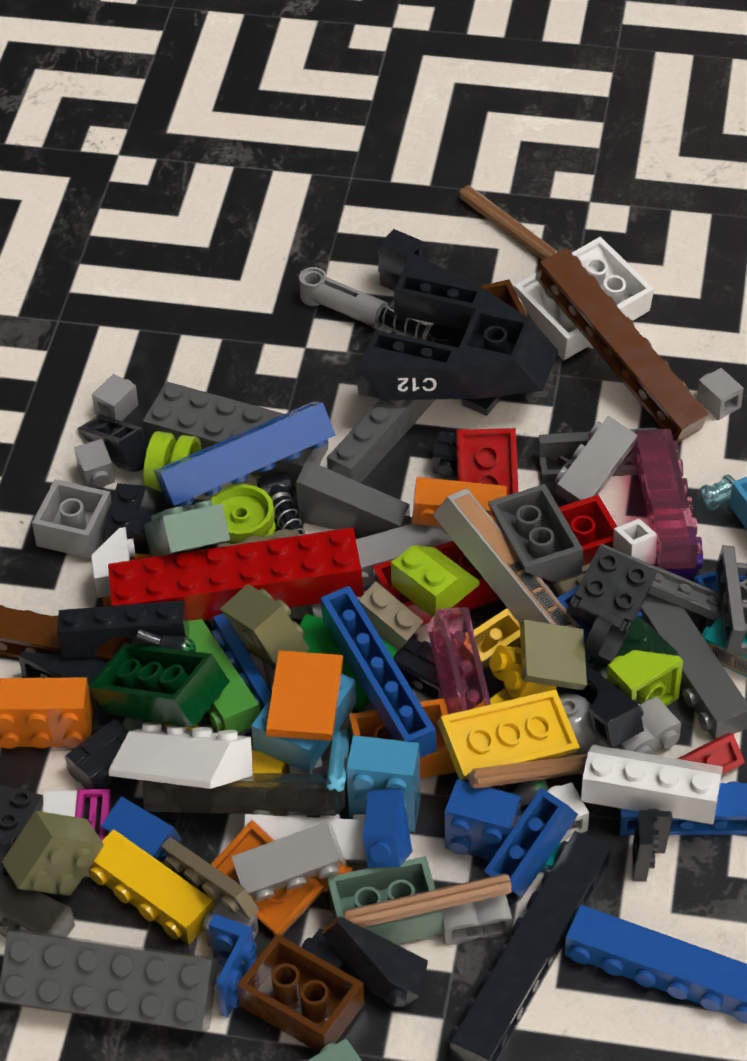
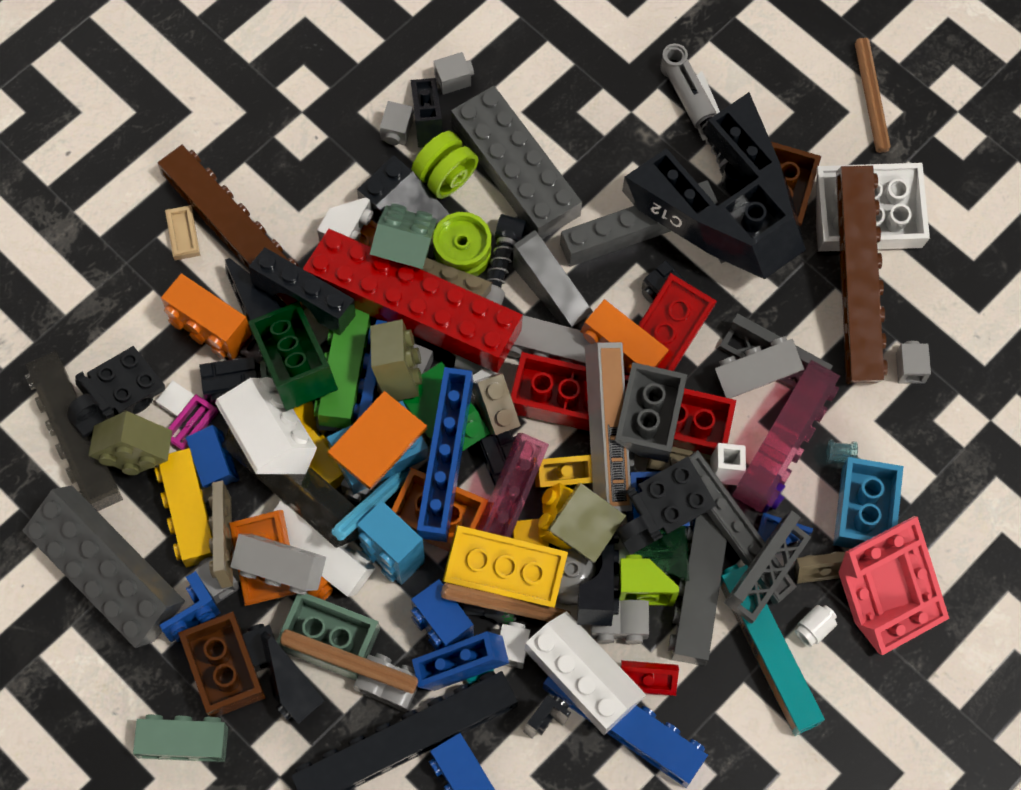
camera: 30 degrees right, 20 degrees up
light grey brick [32,479,112,559] -> none
black piece [135,629,196,652] -> none
blue brick [154,401,336,507] -> none
blue slope [363,788,413,868] -> none
black brick [377,229,422,291] -> none
lime slope [391,545,480,620] -> none

